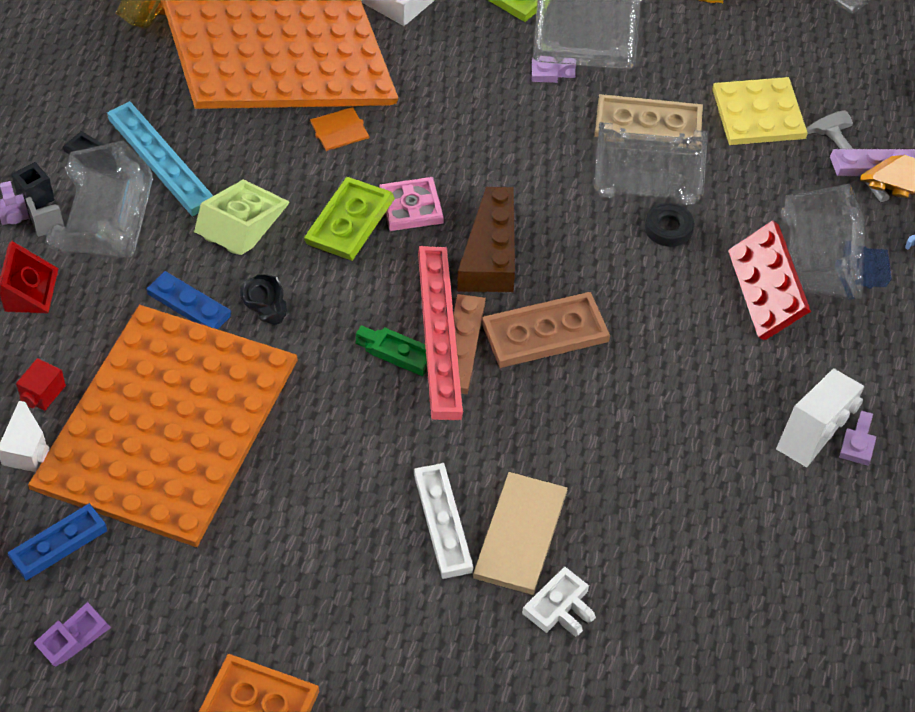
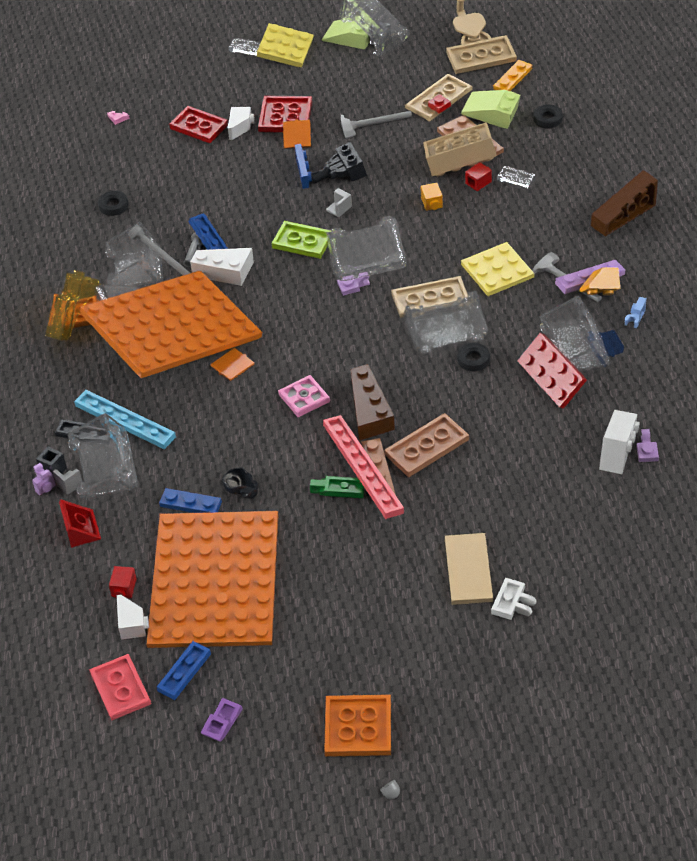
camera: 15 degrees left, 5 degrees down
yellowish green slope [194,179,289,255] -> none
lime plate [304,177,395,261] -> none
white plate [414,463,473,579] -> none

